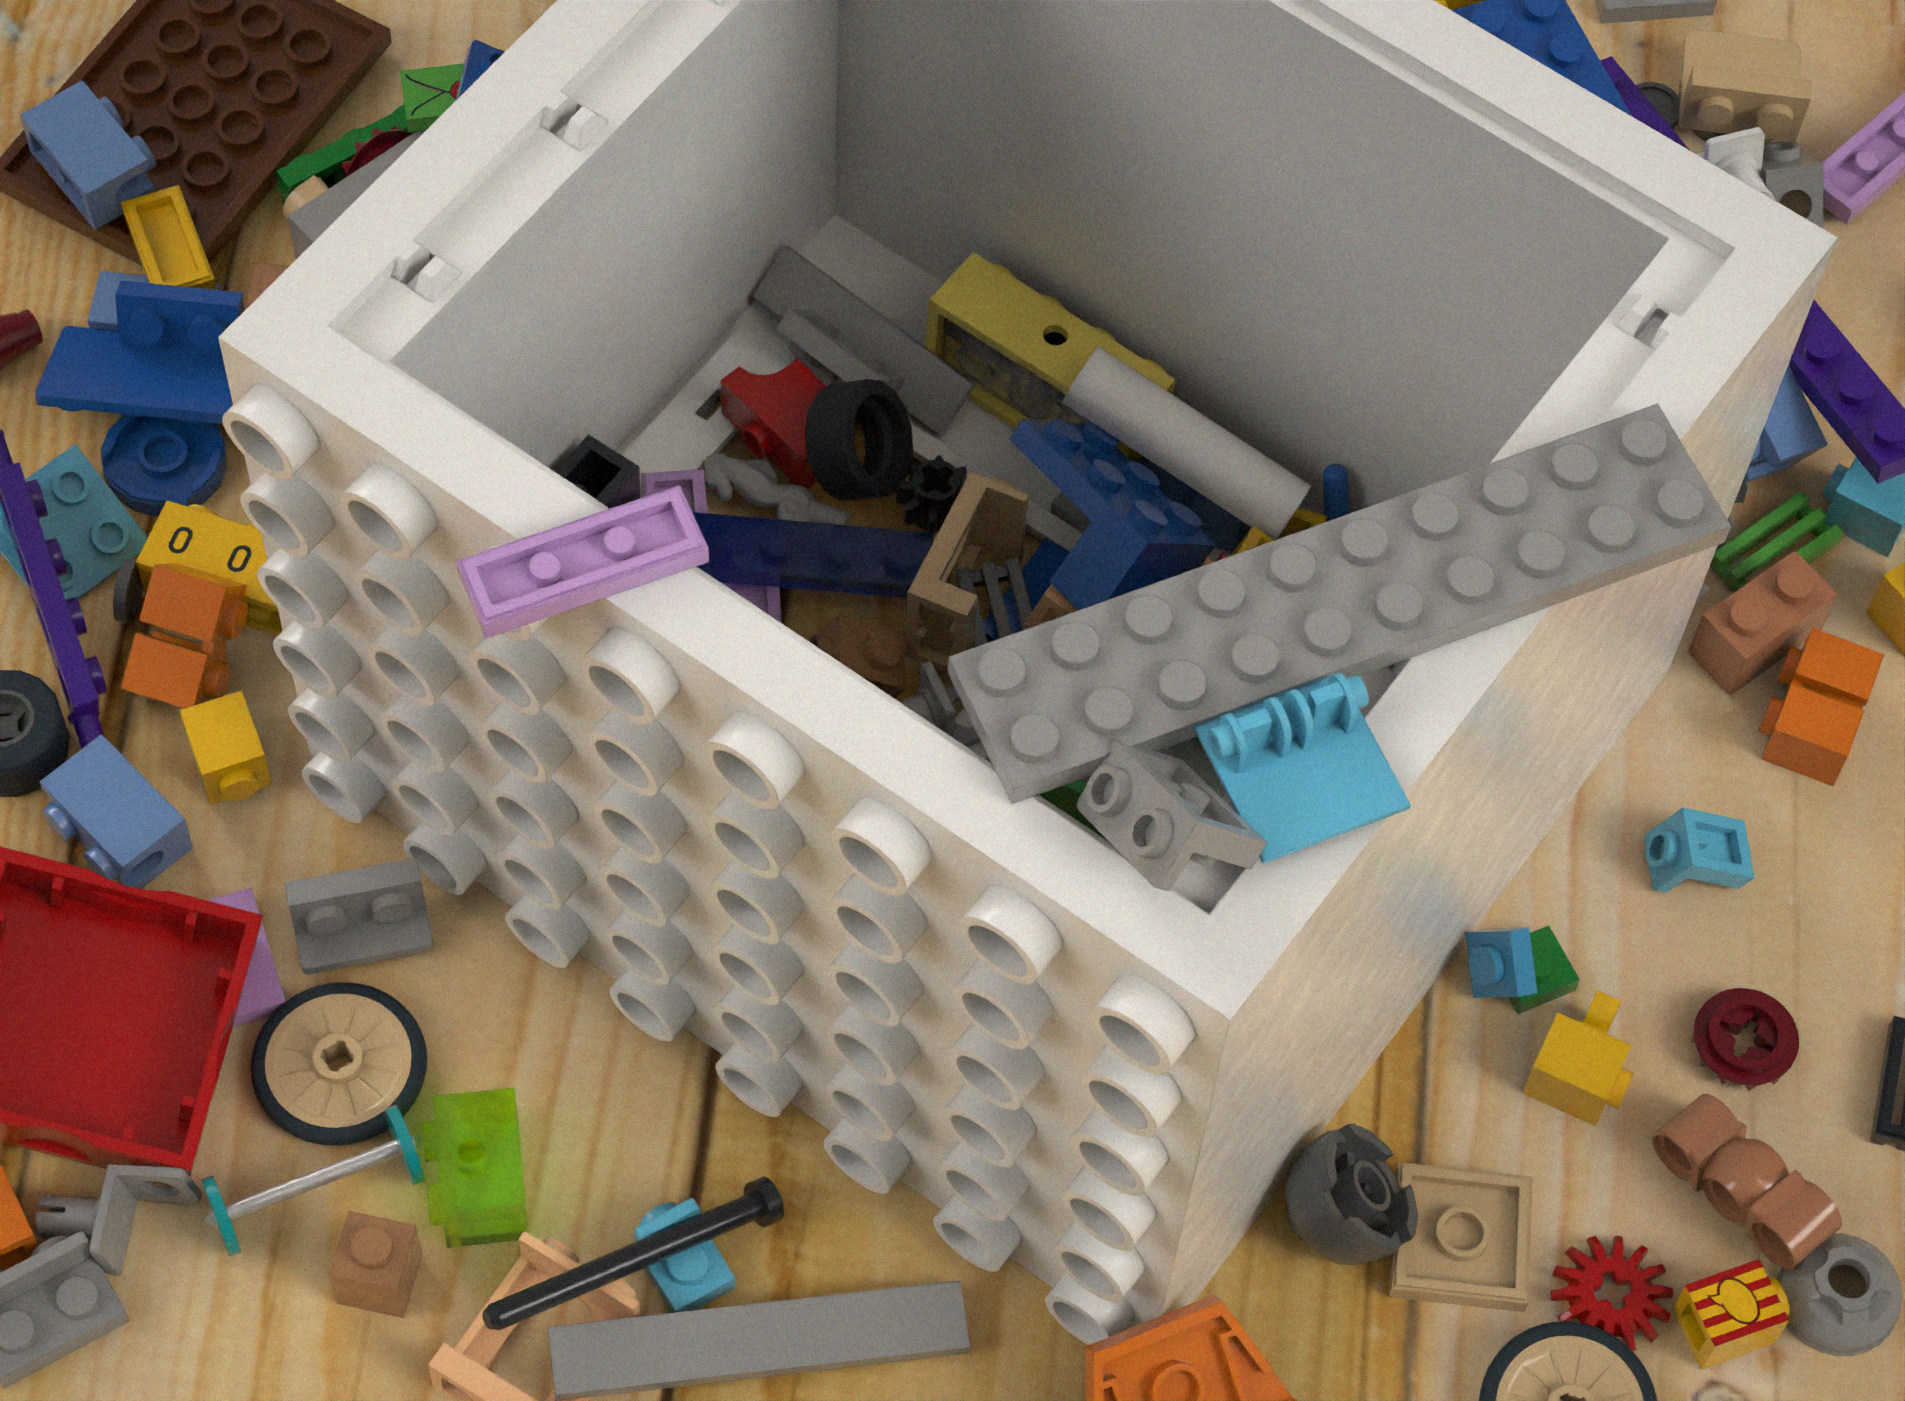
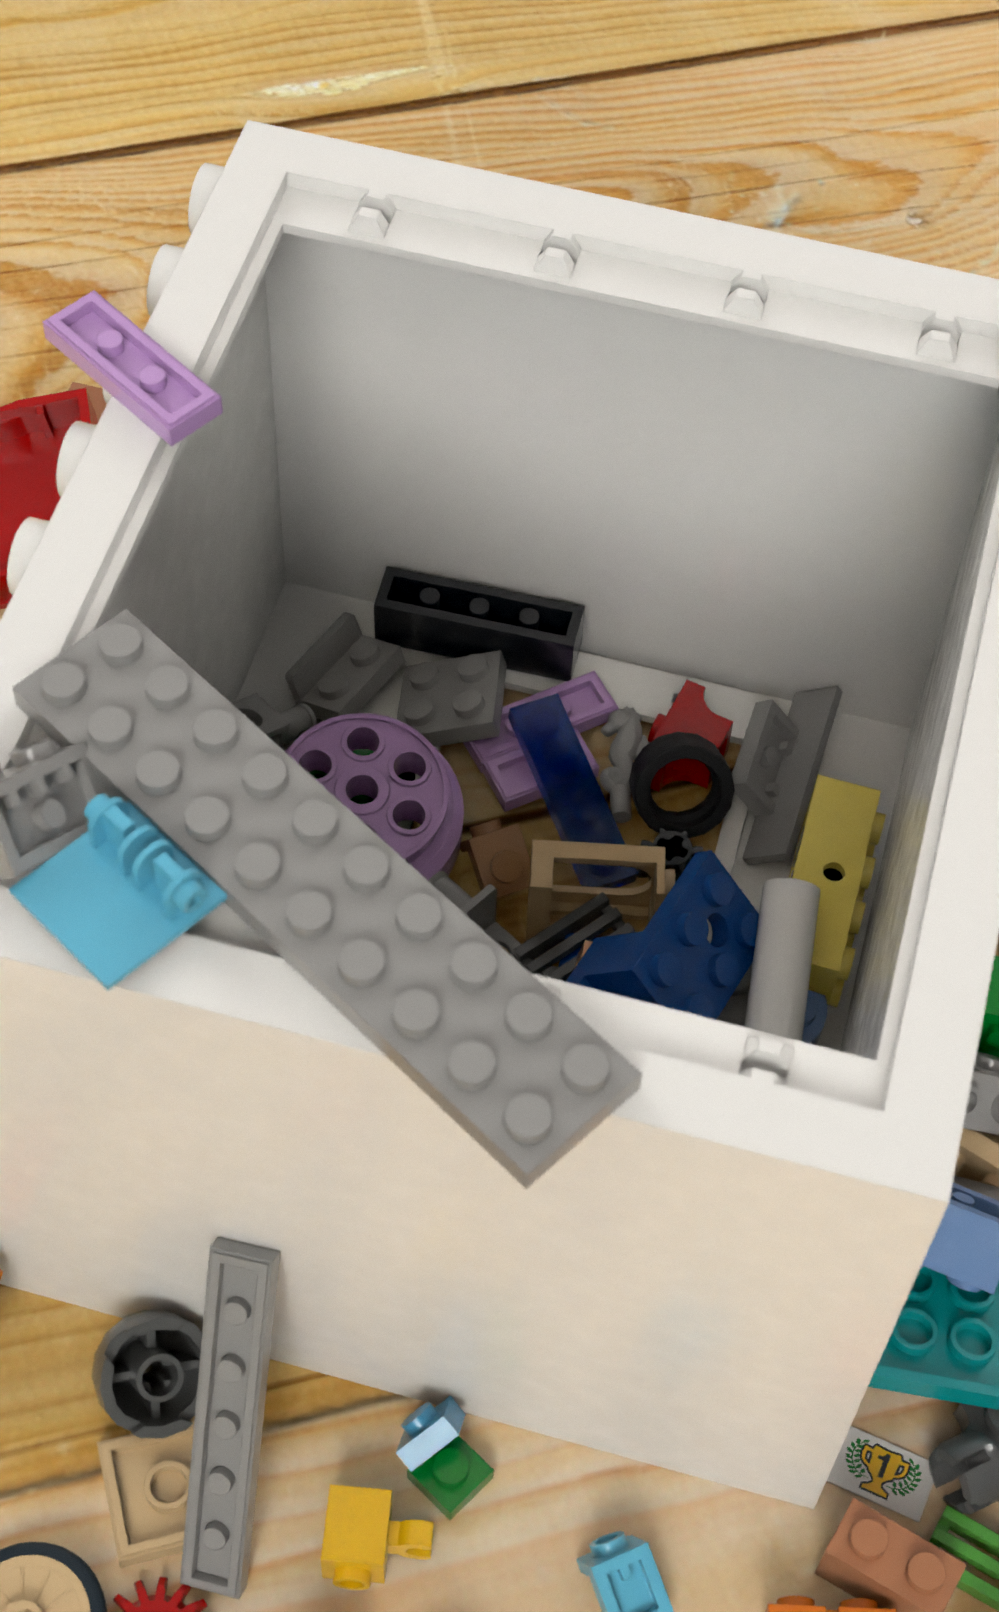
camera: 70 degrees right, 5 degrees down
none -> light grey tile [180,1237,280,1599]

